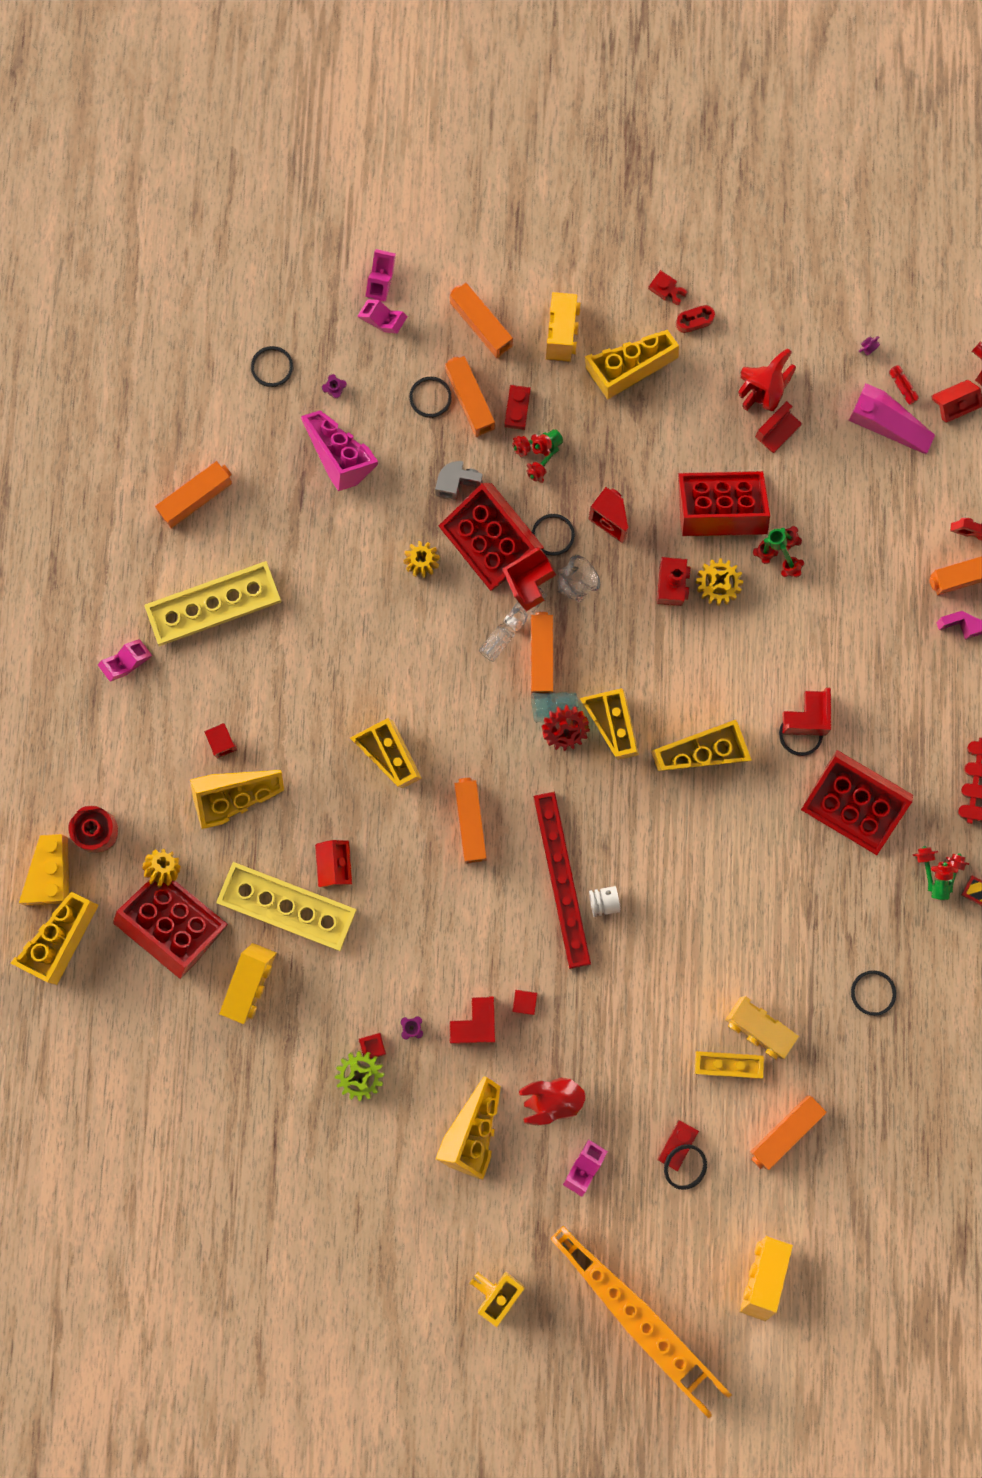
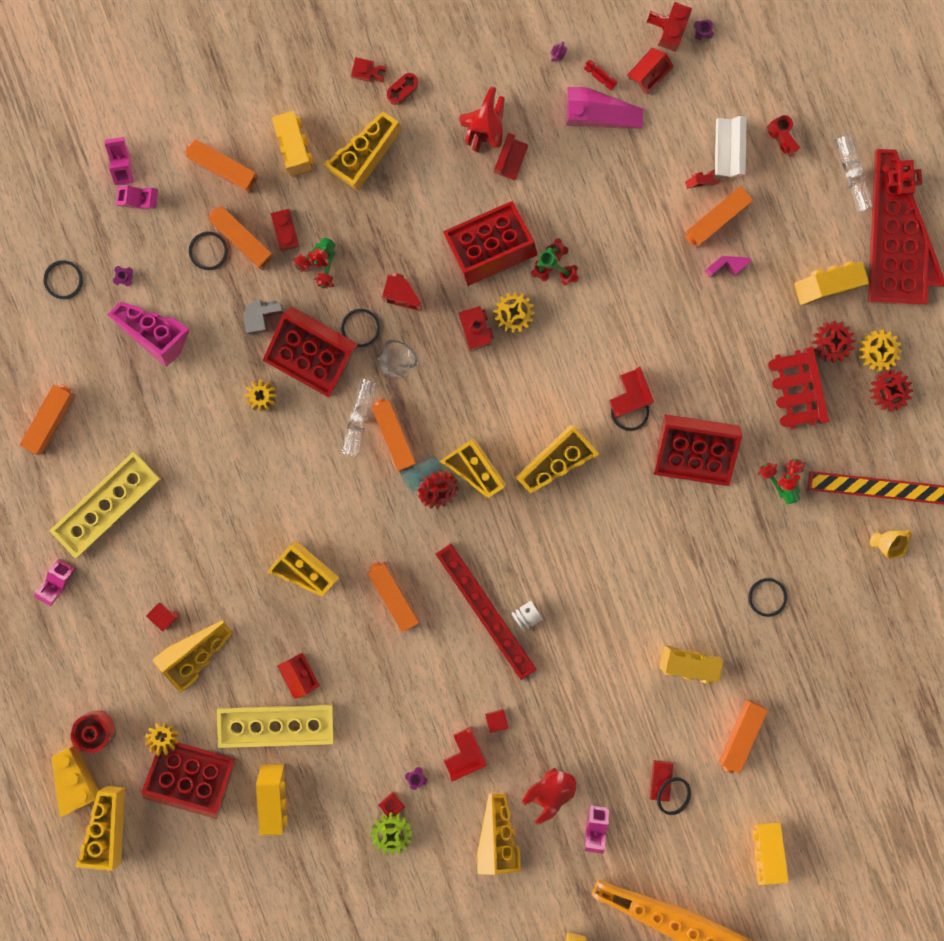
camera: 20 degrees left, 10 degrees up
red panel [502,547,556,612] -> none
yellow plate [694,1051,764,1079] -> none

